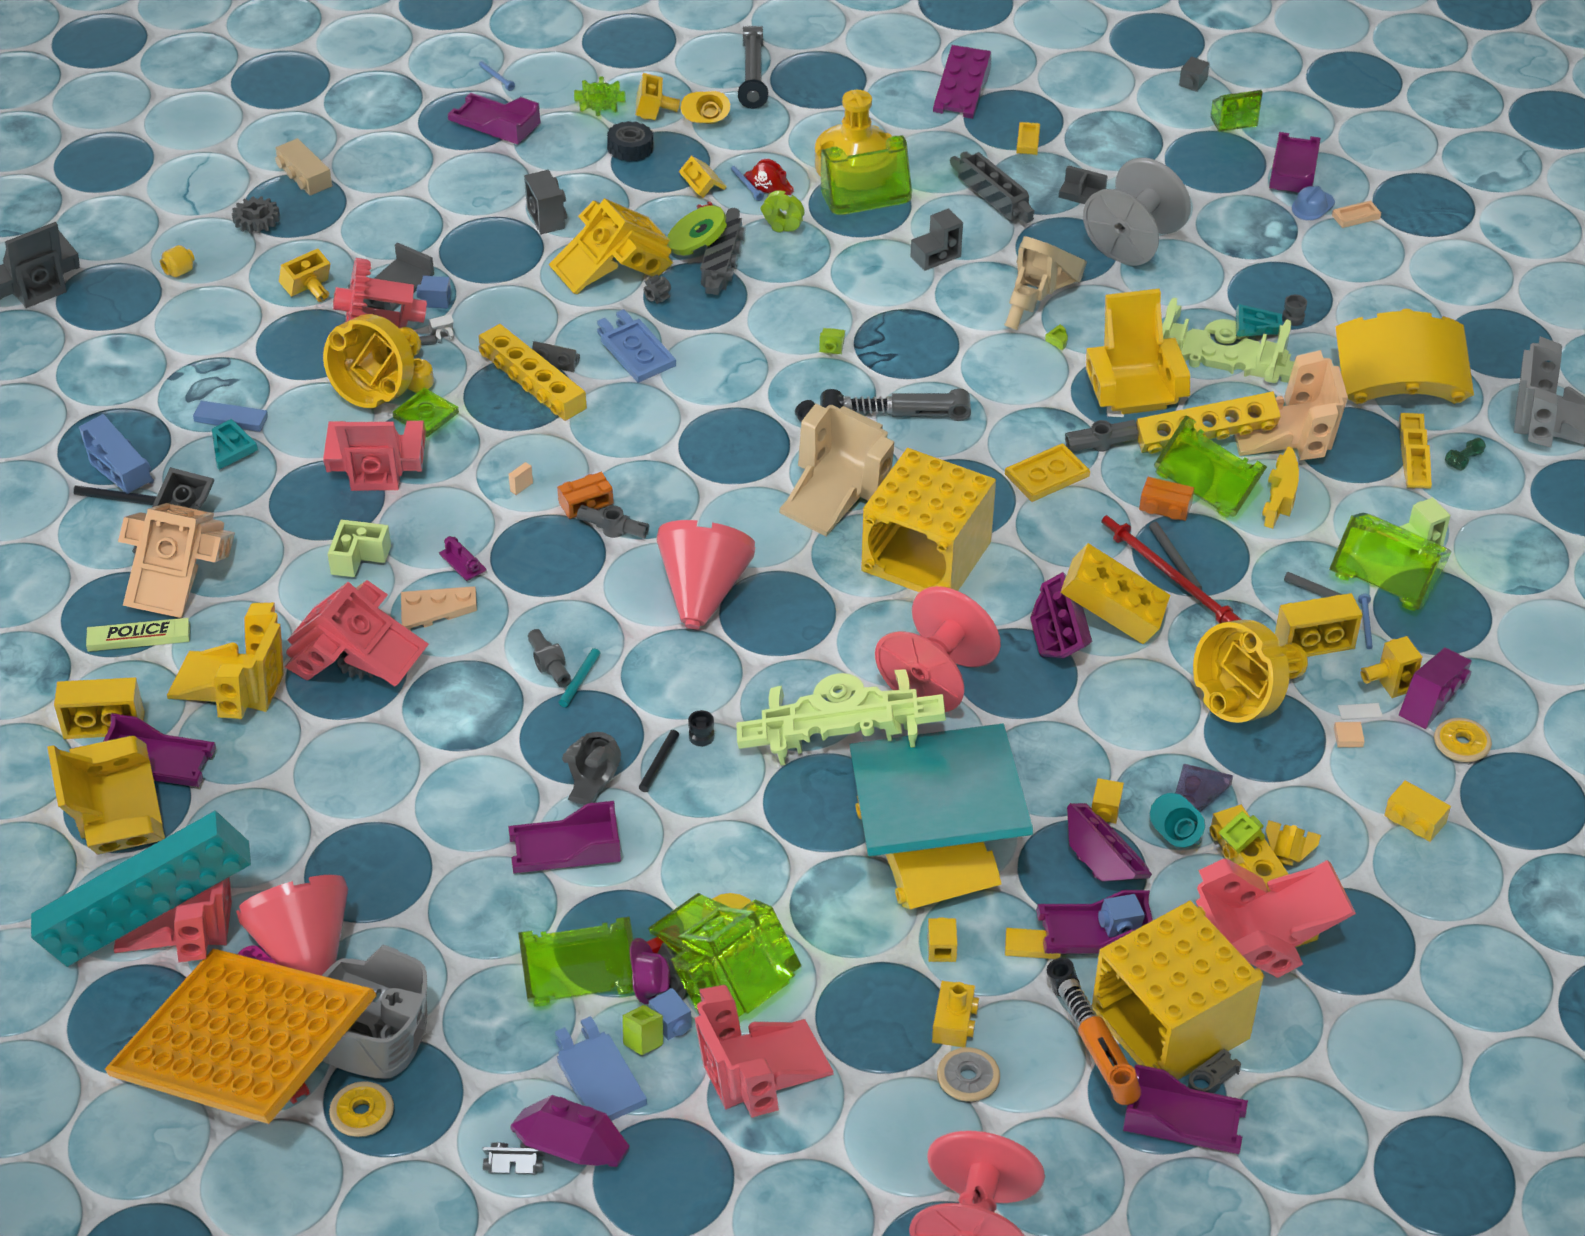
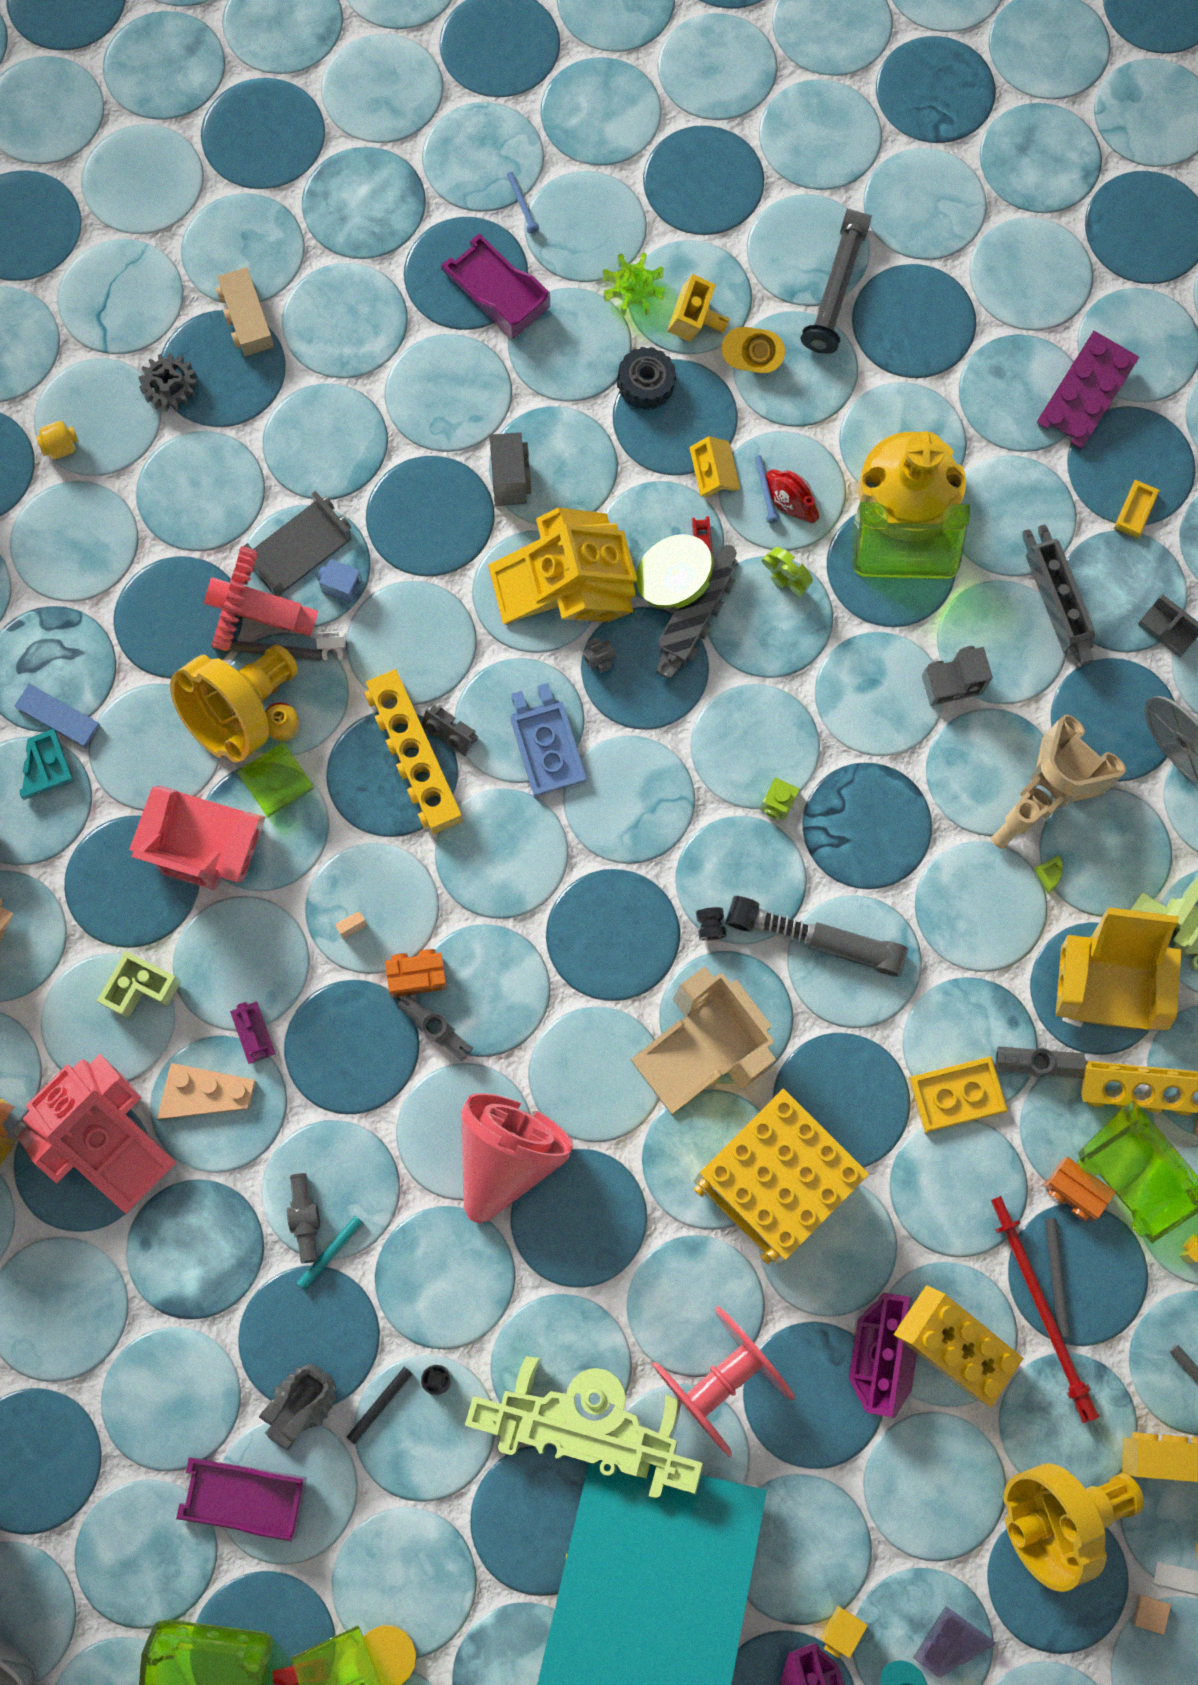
camera: 15 degrees right, 30 degrees up
yellow brick [278,248,331,302] -> none

